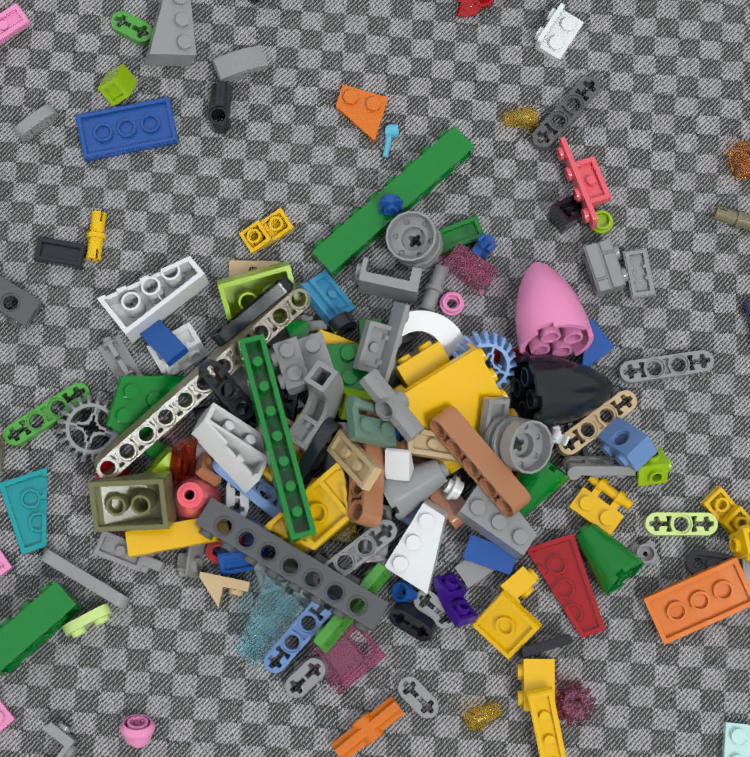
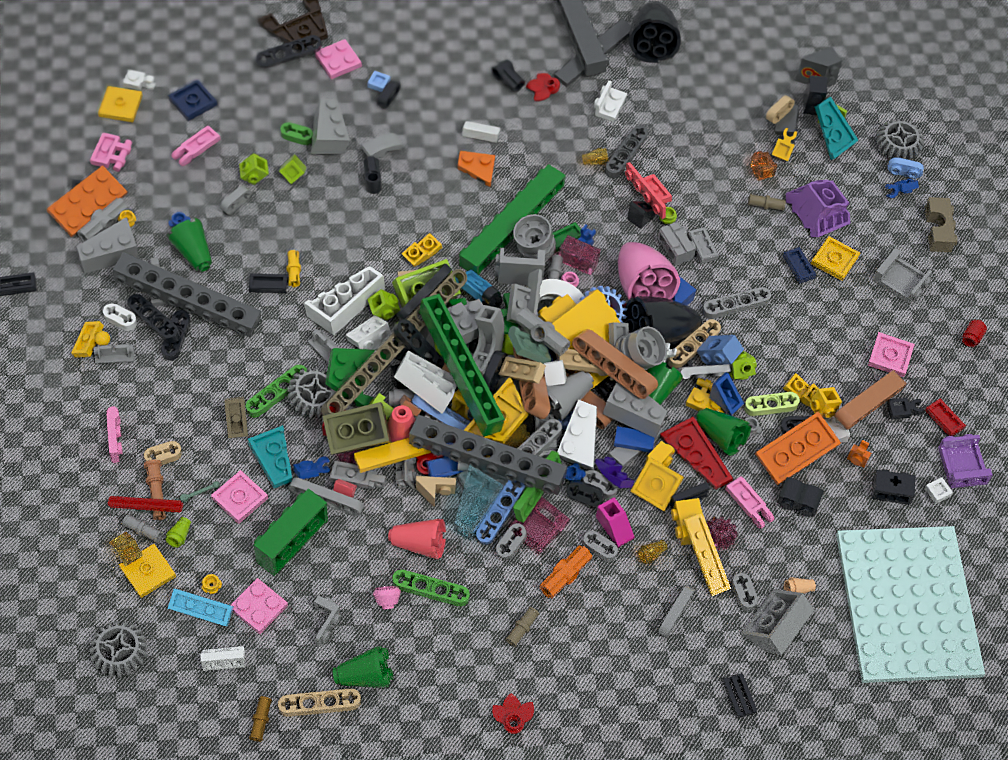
camera: 10 degrees left, 20 degrees down
yellowish green plate [62,603,112,639] -> none
blue tile [75,96,179,162] -> none
blue tile [140,320,189,367] -> none
clear red tile [169,435,198,486] -> none
blue plate [379,194,403,216] -> none
medium azure hand [382,124,399,158] -> none
white plate [442,476,464,500] -> none
none -> lime brick [239,153,269,185]
none -> blue plate [293,456,330,479]
none -> coral slope [333,479,357,498]
none -> lime brick [367,289,400,320]
none -> coral cone [388,519,446,559]
none -> bright green beam [392,570,470,606]
none -> white slope [462,121,500,143]
none -> dark pink slope [596,497,635,548]
none -> blue slope [709,372,744,415]
none -> bright pink hinge [725,476,774,528]
none -> black brick [777,477,824,517]

